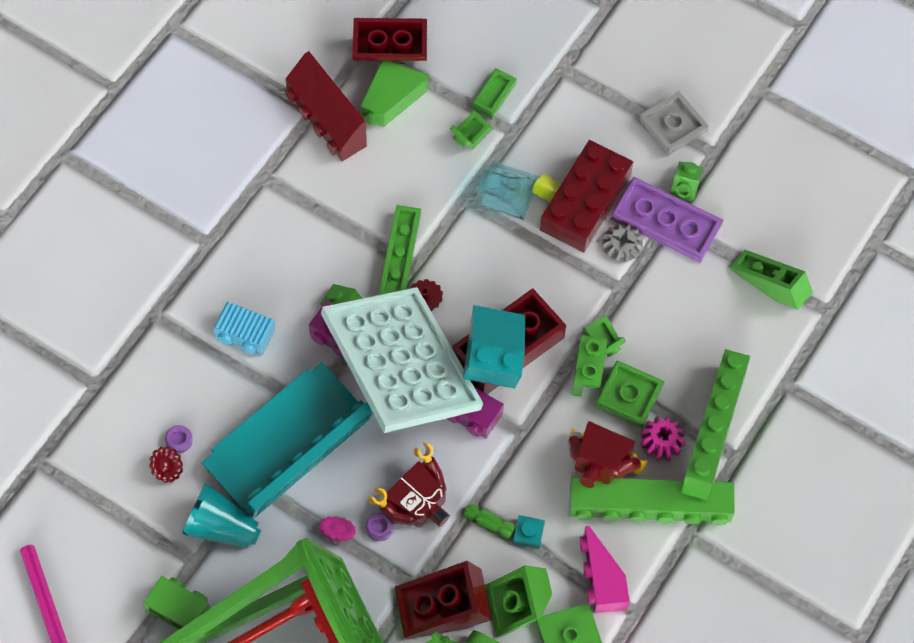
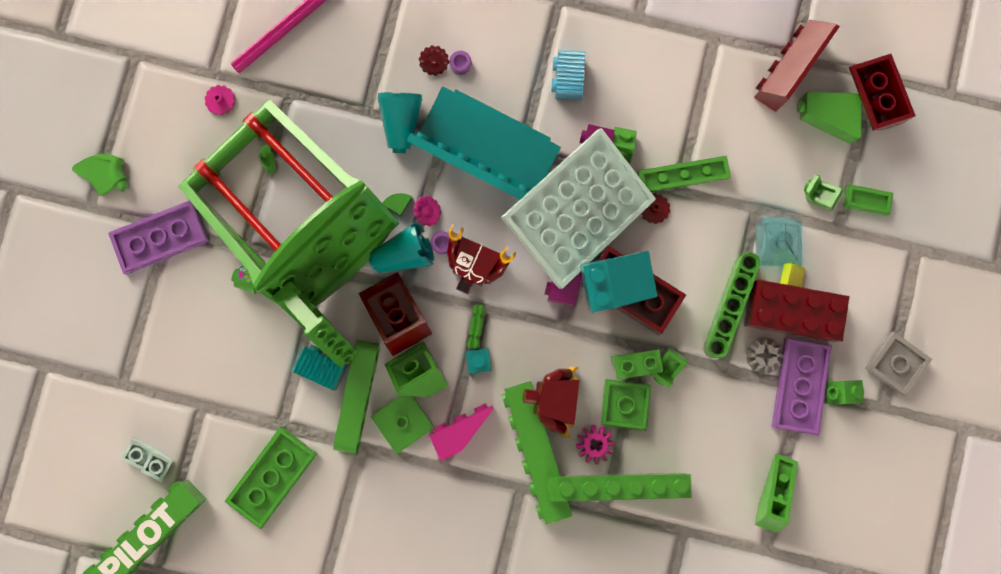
camera: 75 degrees right, 20 degrees up
bright green brick [143,575,210,630] -> none
none -> teal cone [369,222,434,273]
none -> bright green beam [703,252,761,358]

